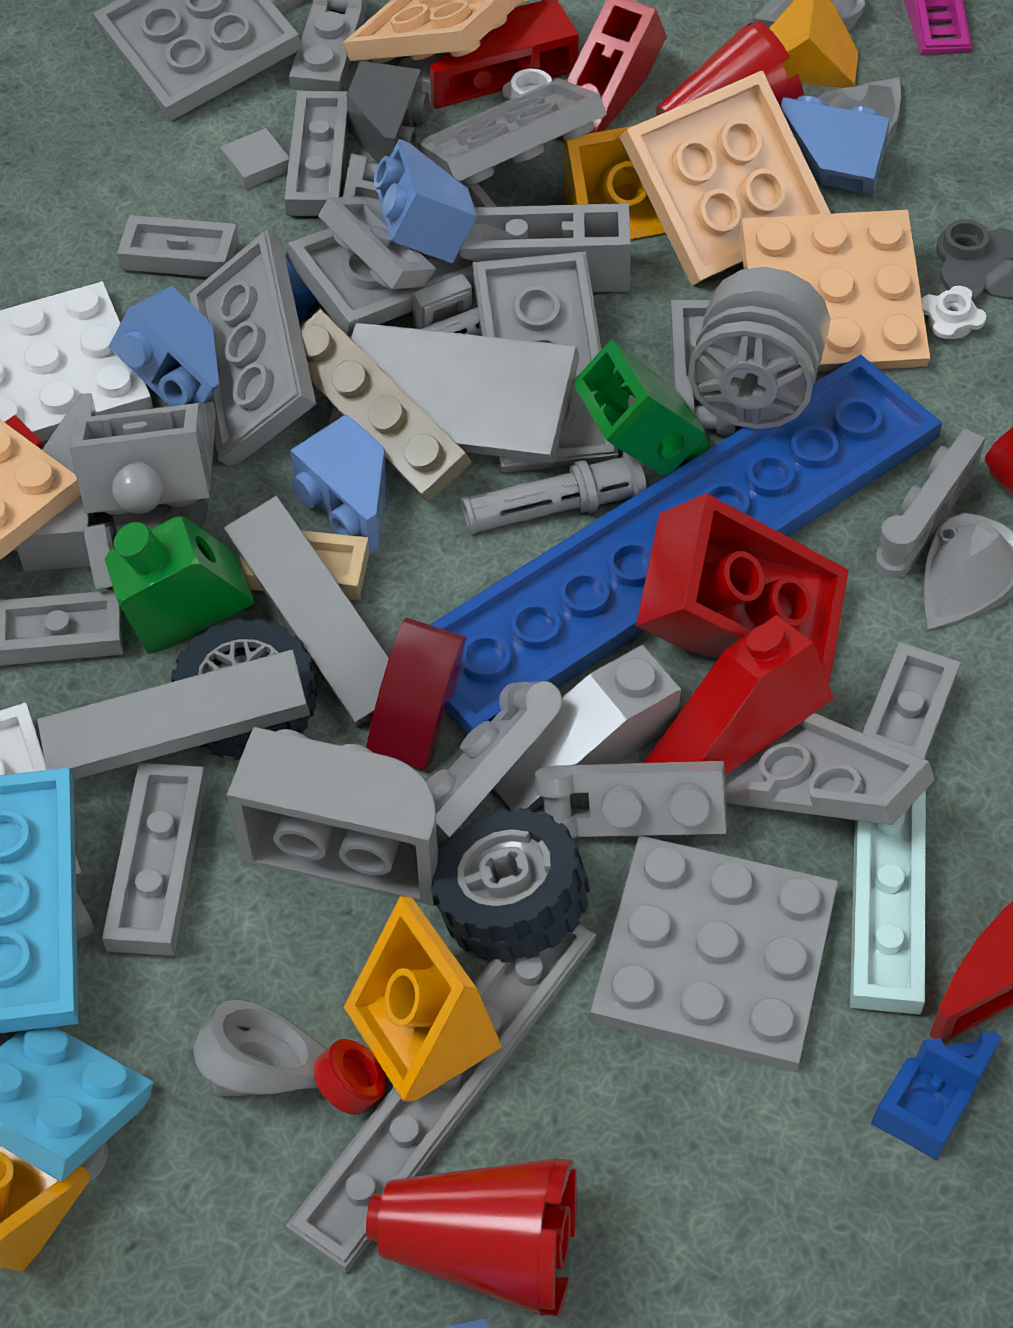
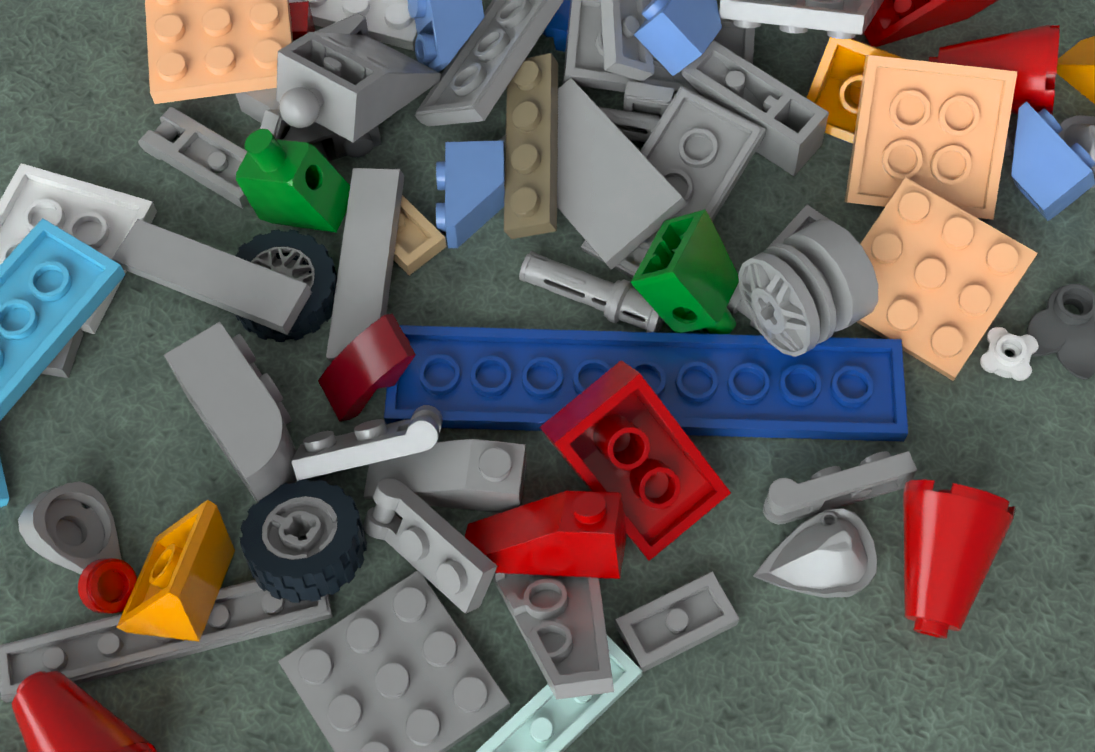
camera: 40 degrees right, 10 degrees up
light grey plate [102,763,207,956] -> none

